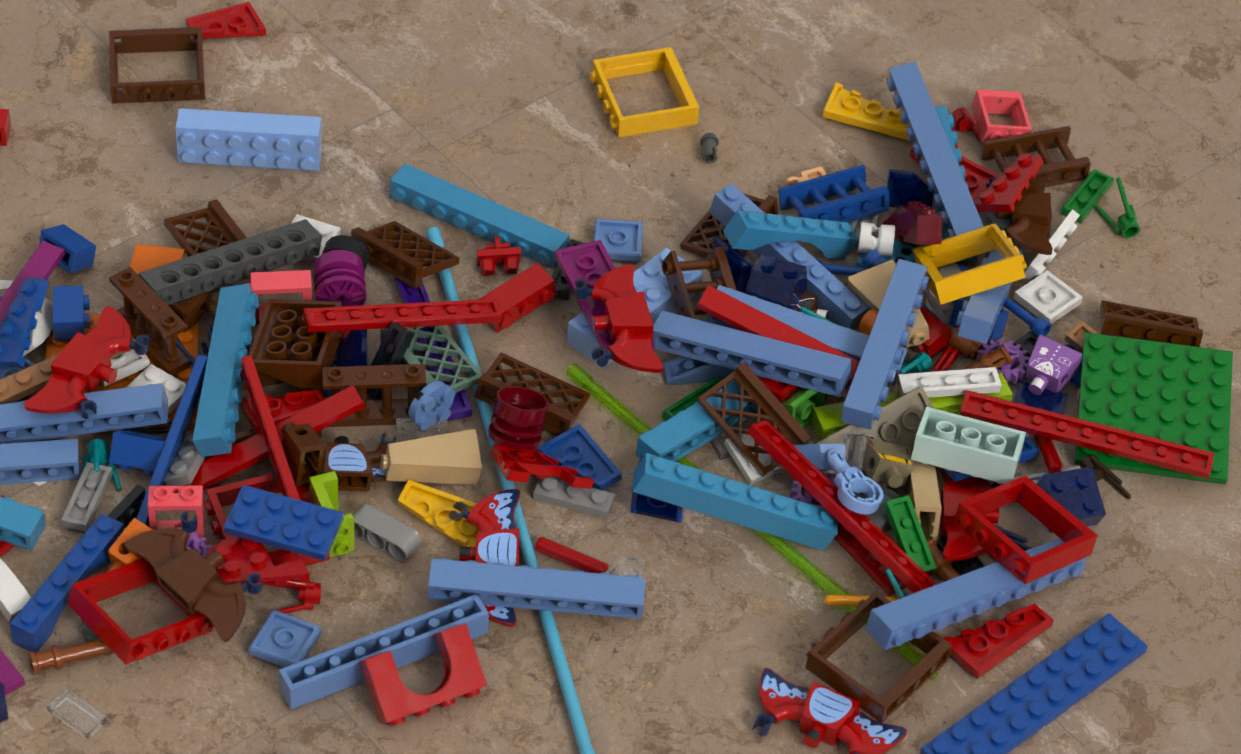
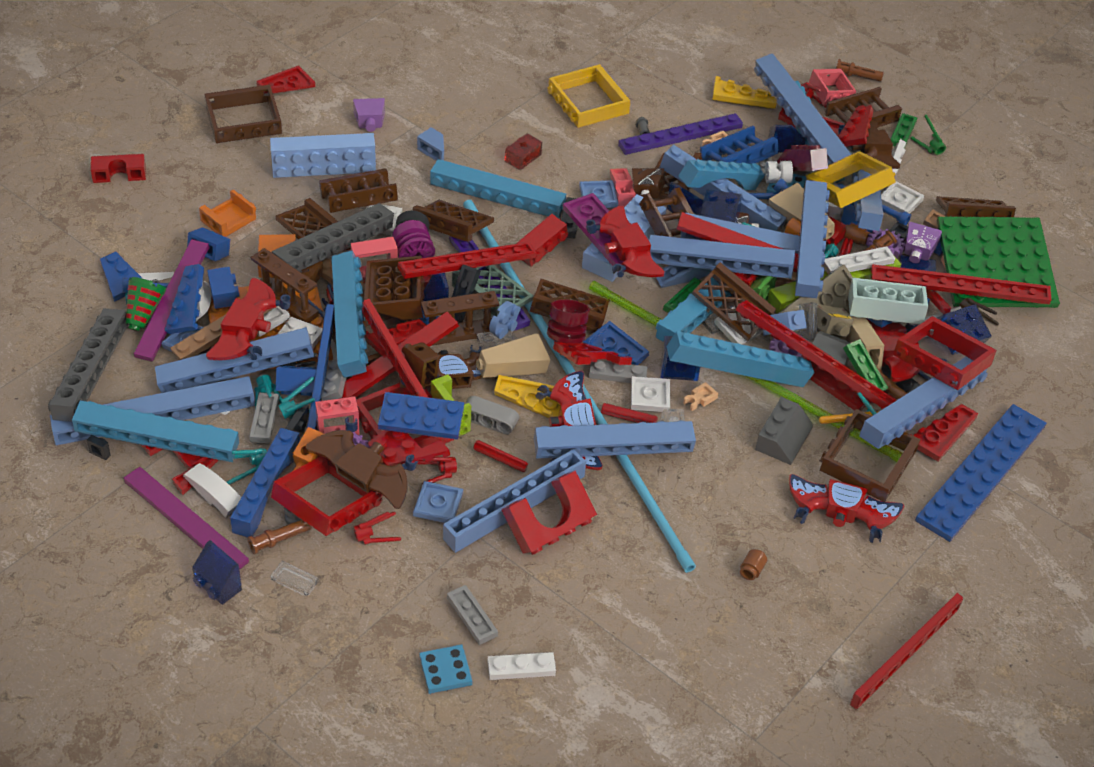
camera: 10 degrees left, 0 degrees up
red hips [476,236,521,276] -> none
light blue pin [827,452,884,514] -> none
none -> orange panel [199,190,256,237]
none -> teal plant [227,448,267,484]
none -> teal plant [278,377,315,419]
none -> reddish brown fence [319,168,398,213]
none -> medium lavender torso [353,98,385,132]
none -> red plant [353,511,401,545]
none -> medium blue slope [417,127,444,161]
none -> red axle [473,440,528,472]
none -> clear red brick [505,133,543,170]
none -> coral slope [610,168,635,207]
none -> dark purple plate [618,113,743,155]
none -> white plate [631,376,670,412]
none -> reddish brown torso [632,168,665,199]
none -> light nougat plate [683,382,719,411]
none -> dark grey slope [755,397,814,465]
none -> dark orange pin [836,59,884,82]

